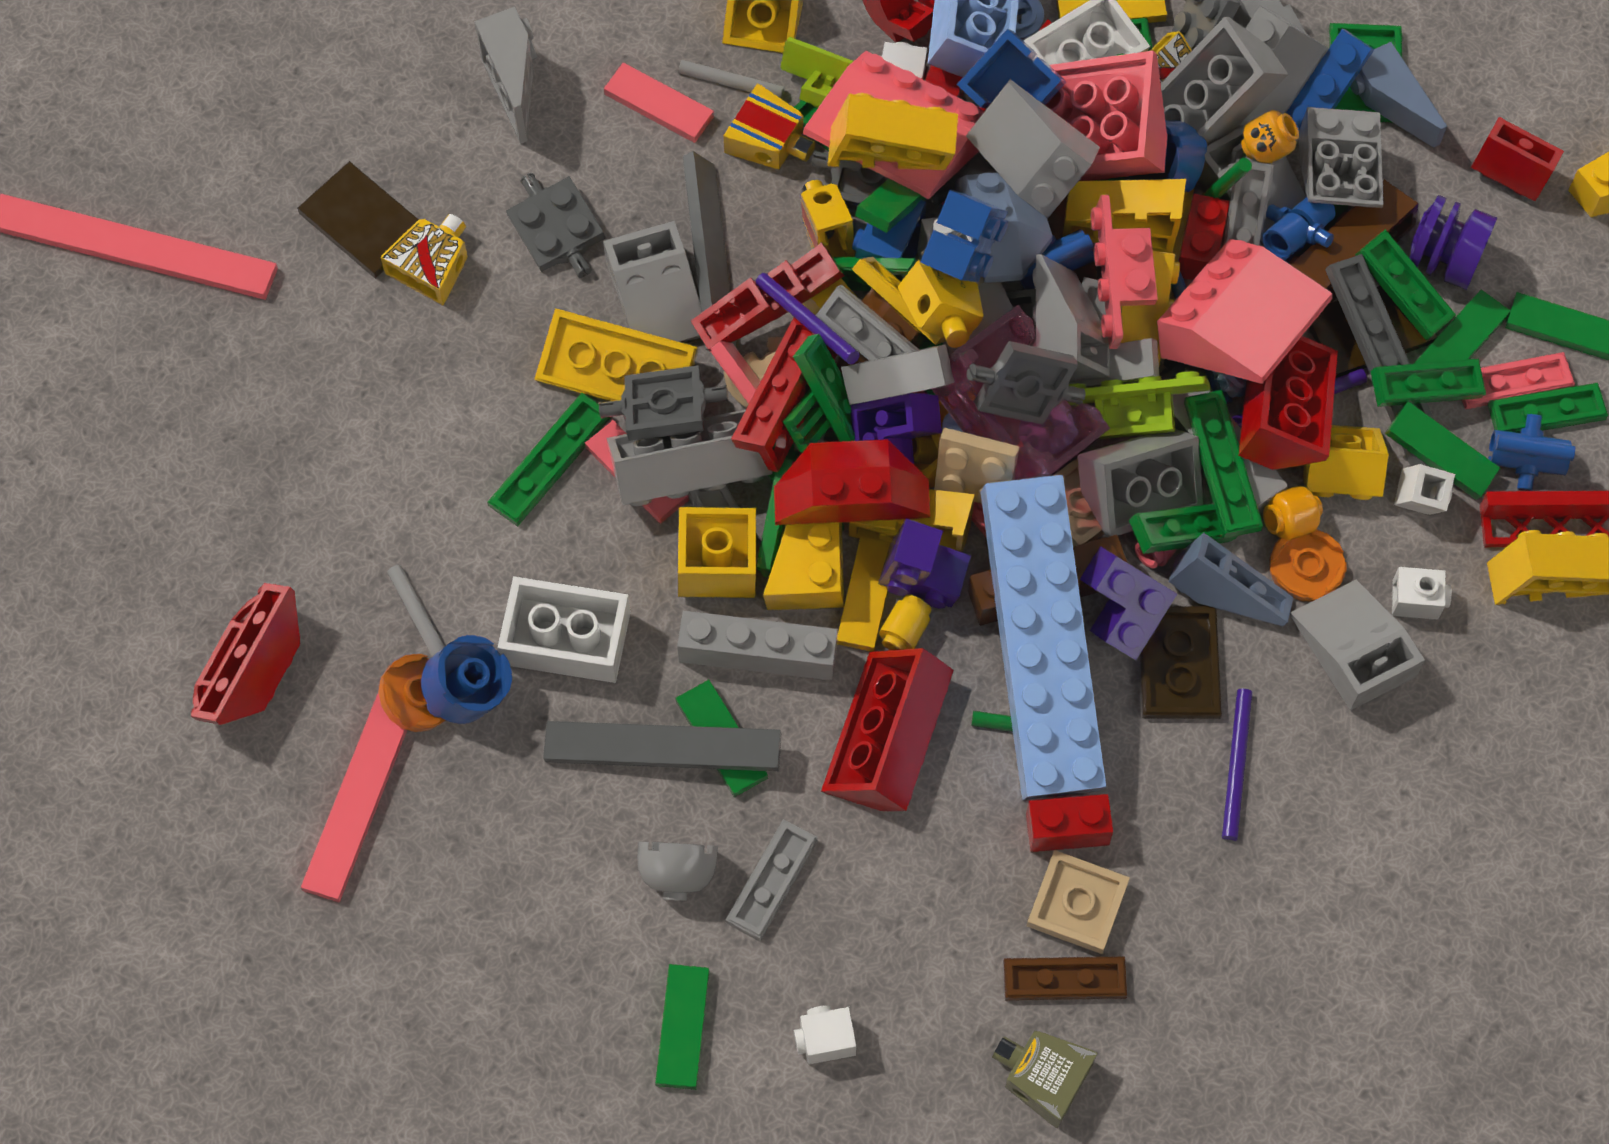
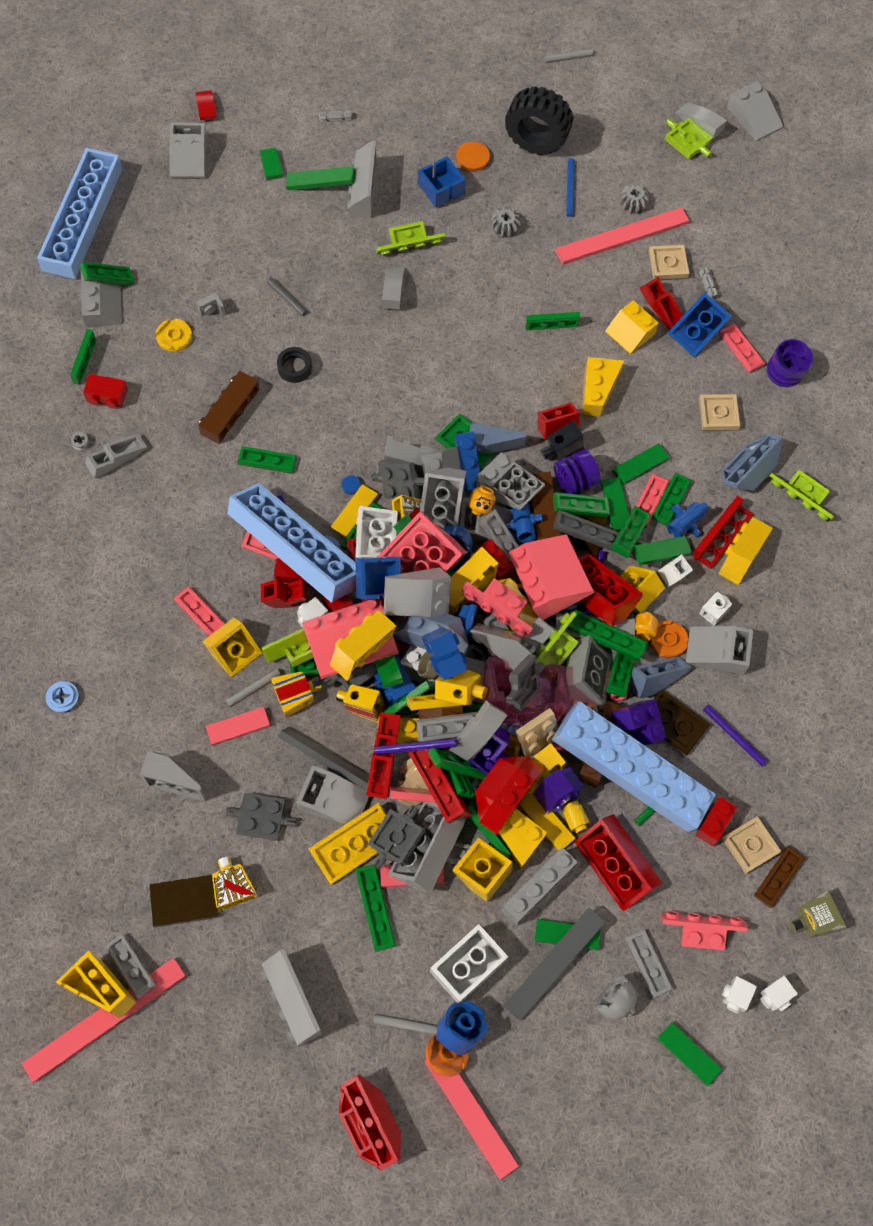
camera: 55 degrees left, 0 degrees up
green bar [1202,158,1252,199] -> none
none -> yellow wedge [55,951,137,1018]
none -> light grey tile [105,933,156,999]
none -> light grey slope [260,948,322,1047]
none -> black torso [540,420,584,461]
none -> coral bracket [660,911,749,950]
none -> white brick [760,976,798,1011]

